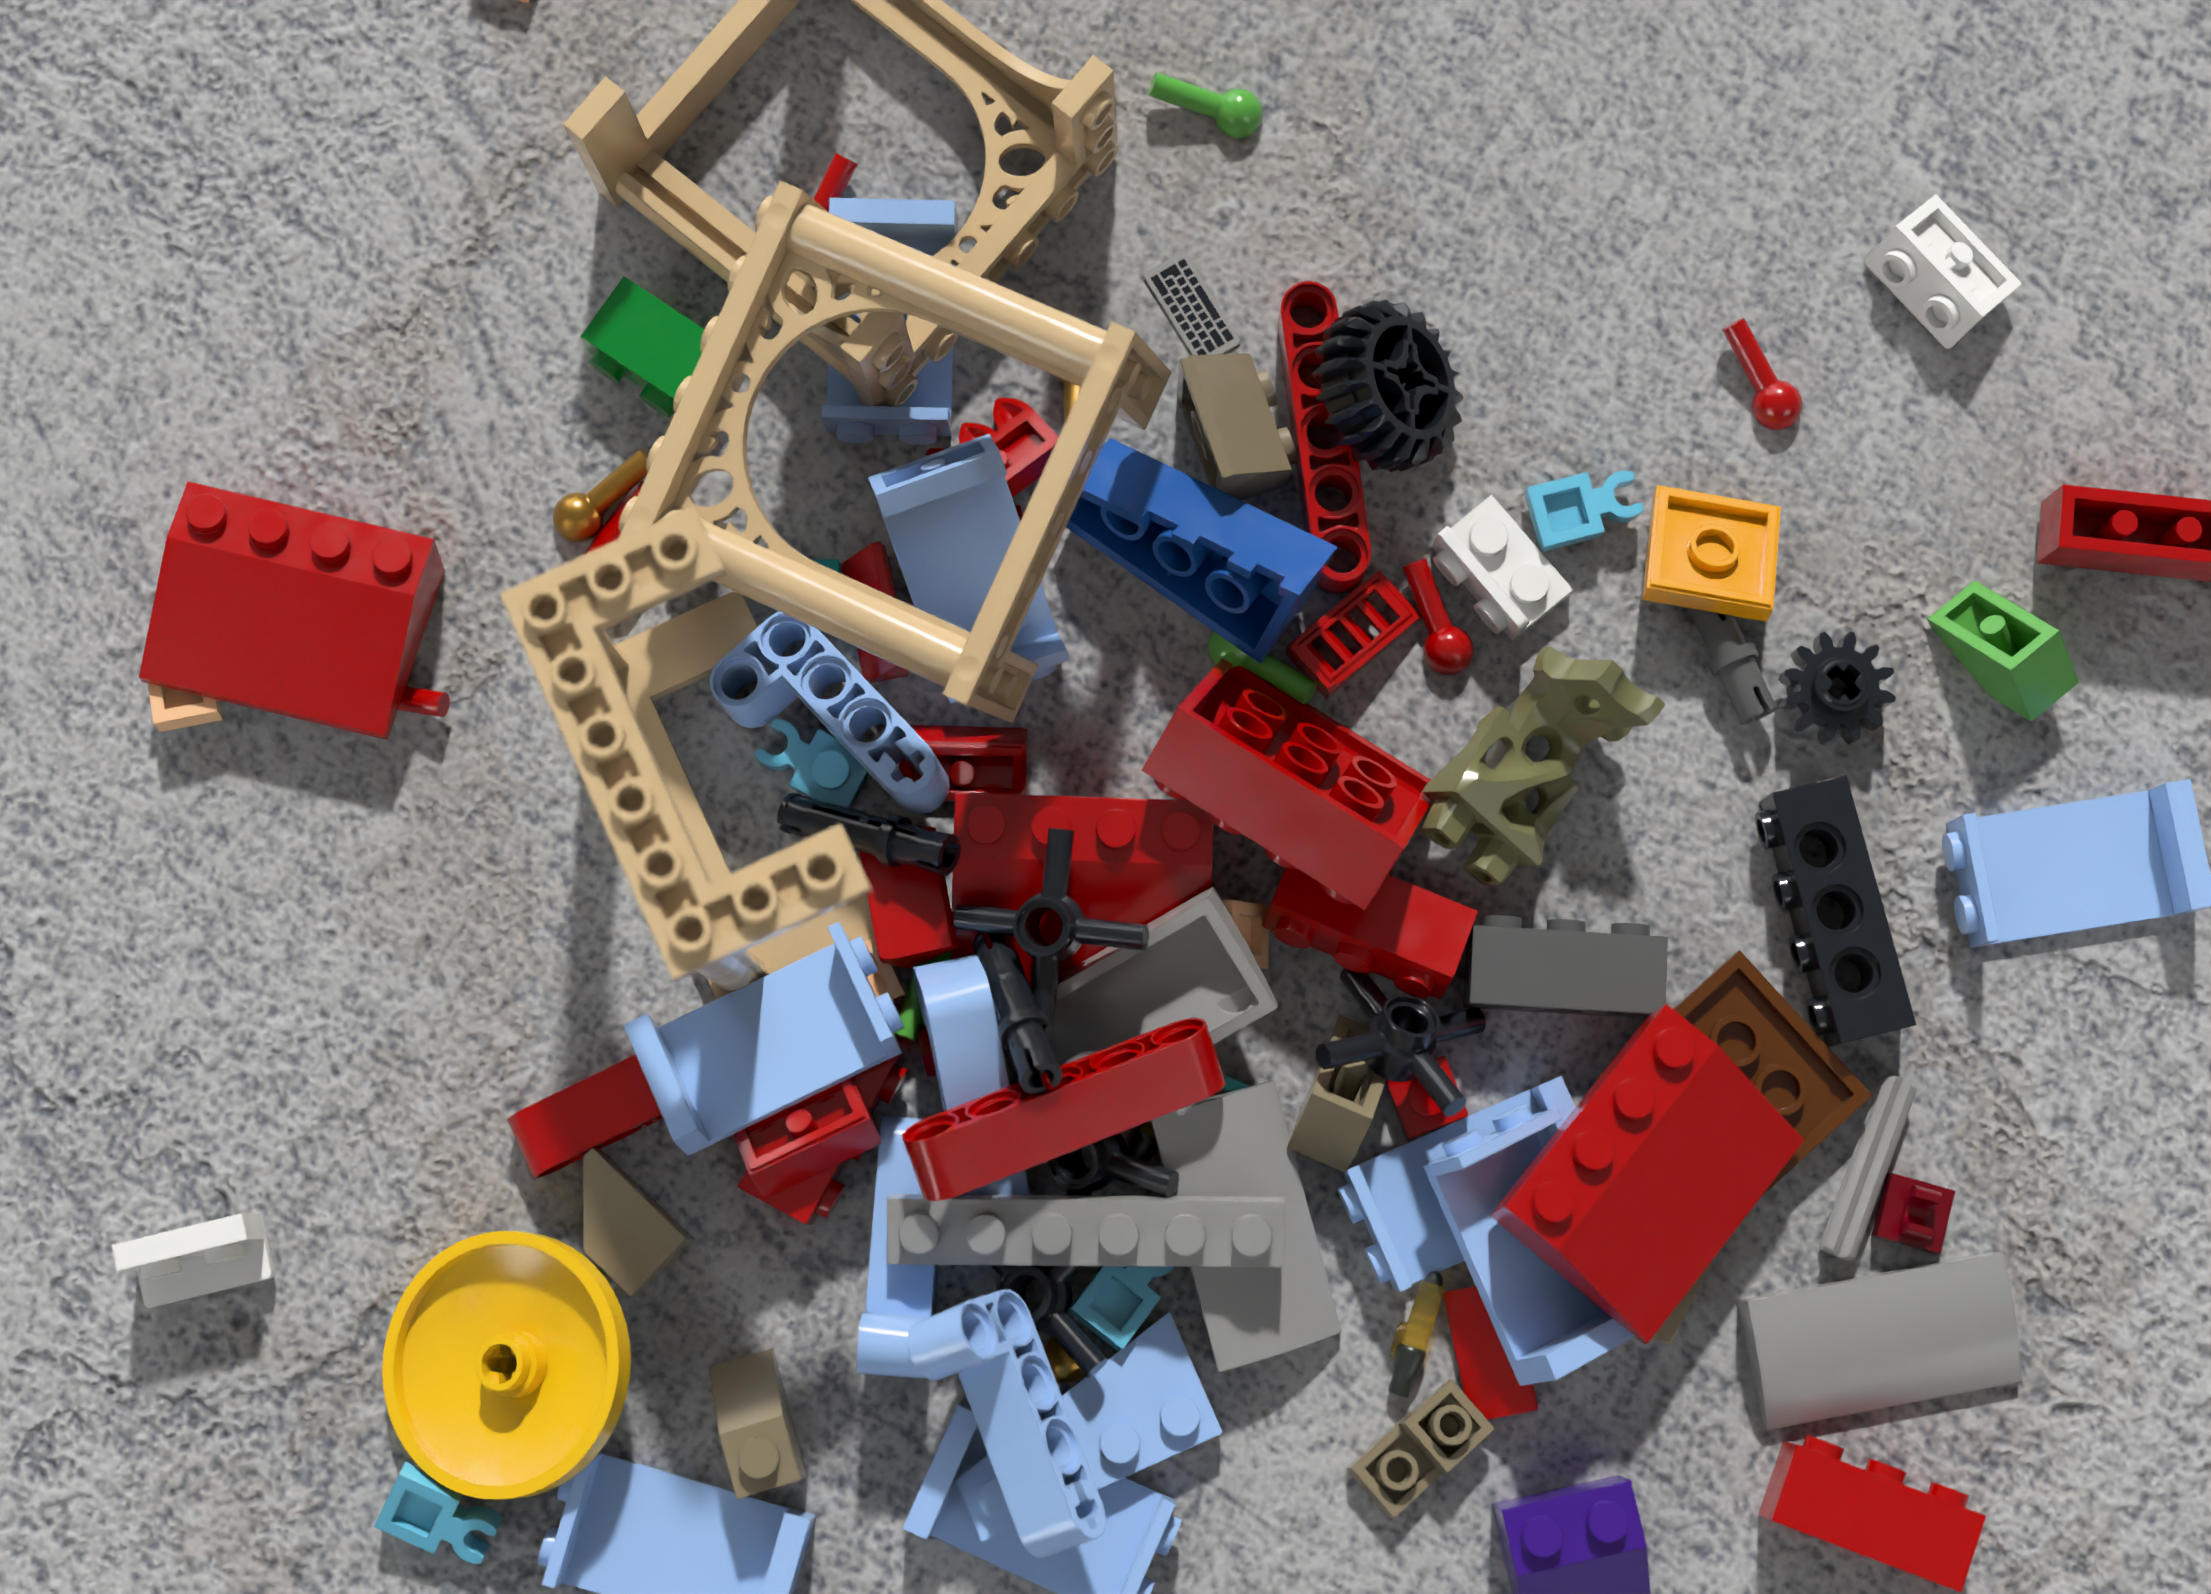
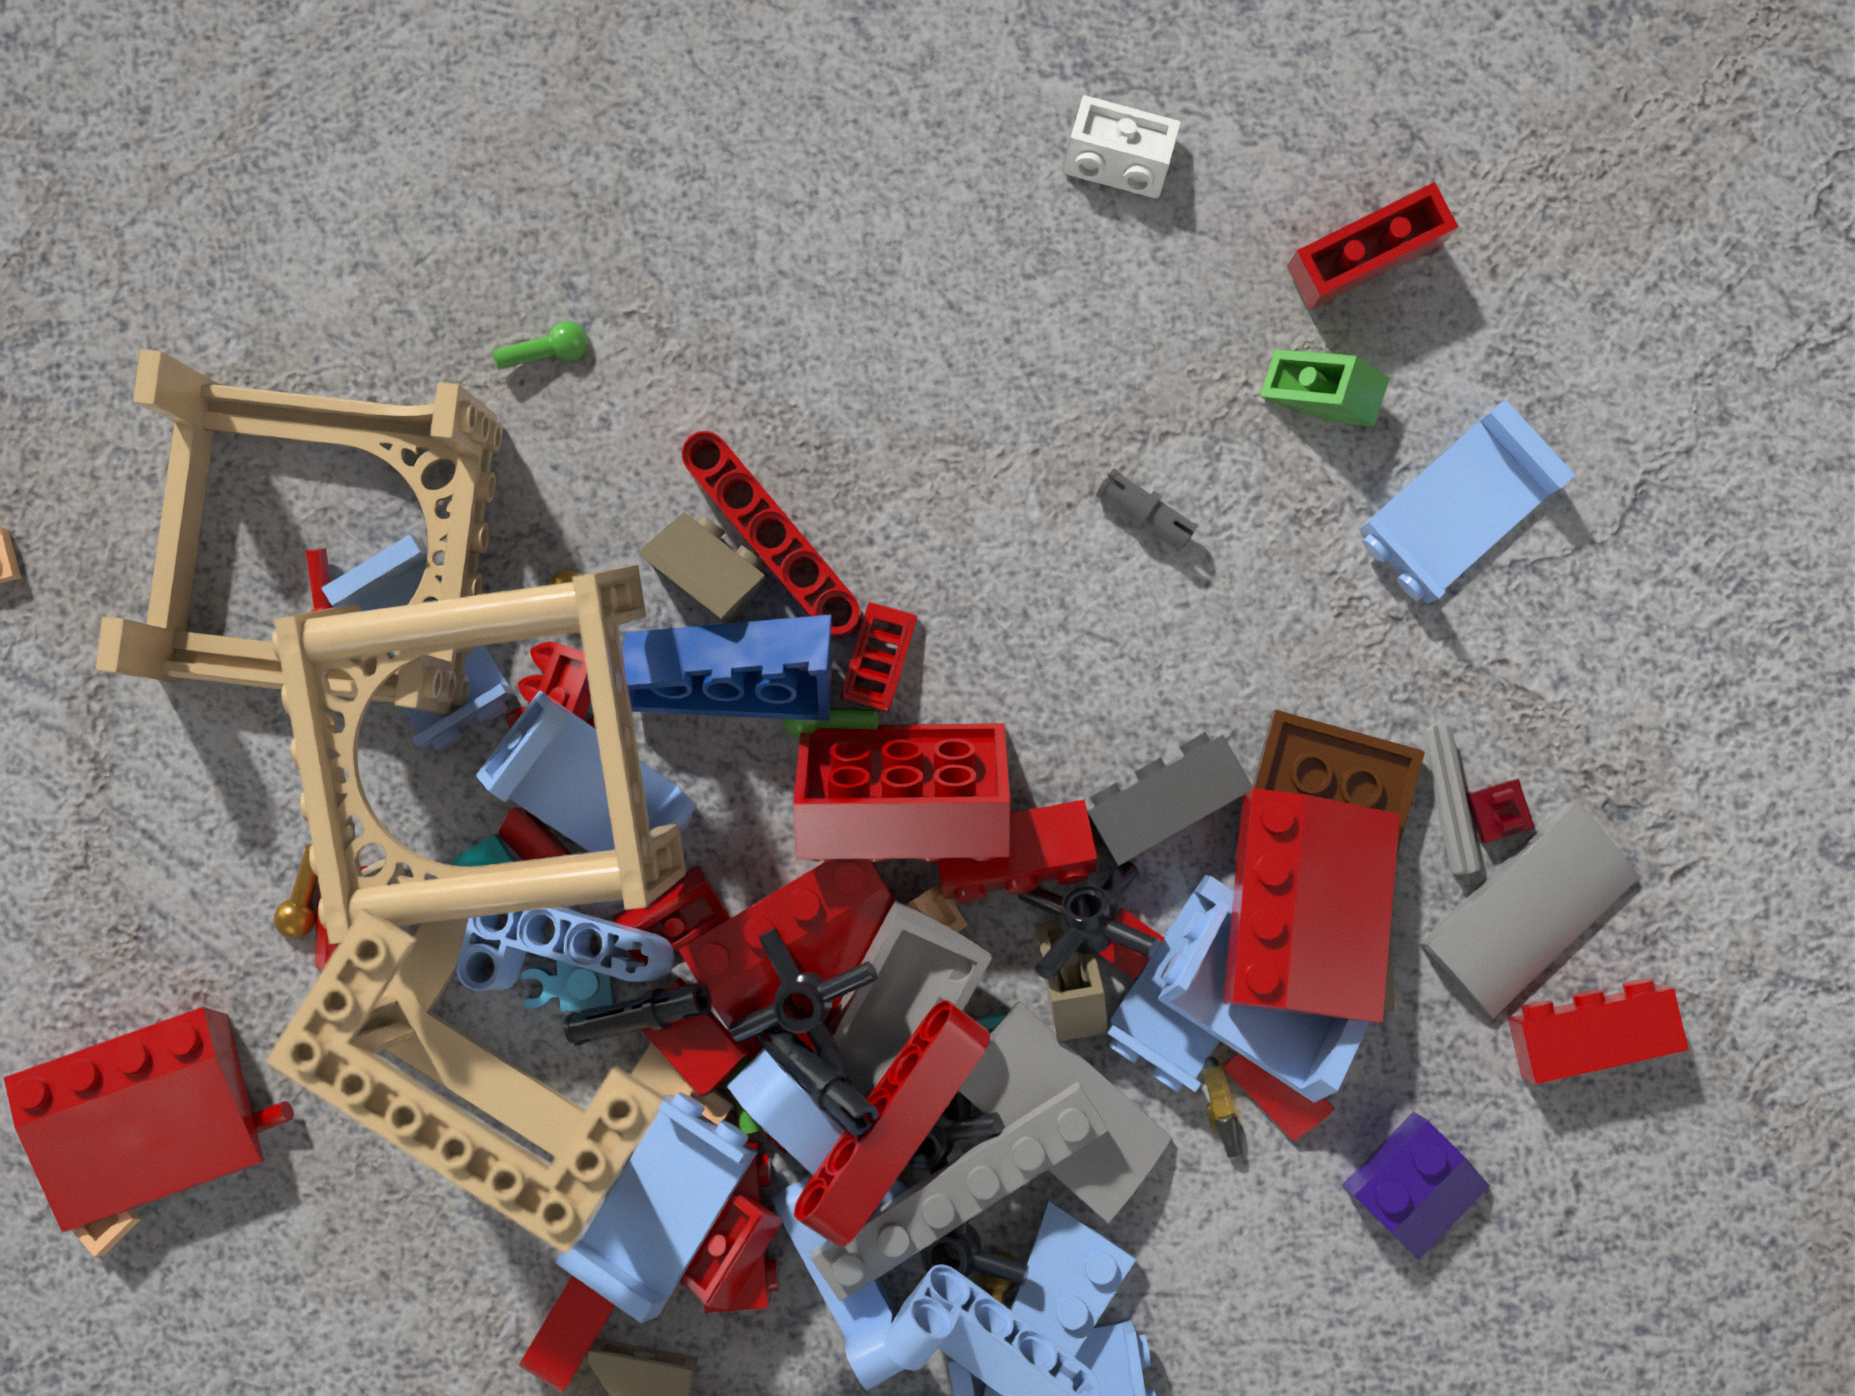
camera: 30 degrees left, 5 degrees up
green brick [580,276,704,418] -> none
medium azure plate [1067,1266,1174,1351] -> none
sticker [1144,252,1240,355] -> none
black gear [1312,299,1464,473] -> none
dark tan slope [1346,1379,1495,1519] -> none
red bar [1402,558,1474,675] -> none
olive hips [1421,646,1665,885] -> none
white bracket [1431,494,1573,642] -> none
medium azure plate [1524,471,1644,552] -> none
light orange tile [1642,485,1781,622] -> none
red bar [1722,317,1803,430] -> none
black brick [1755,775,1917,1047] -> none
black gear [1778,631,1896,745] -> none

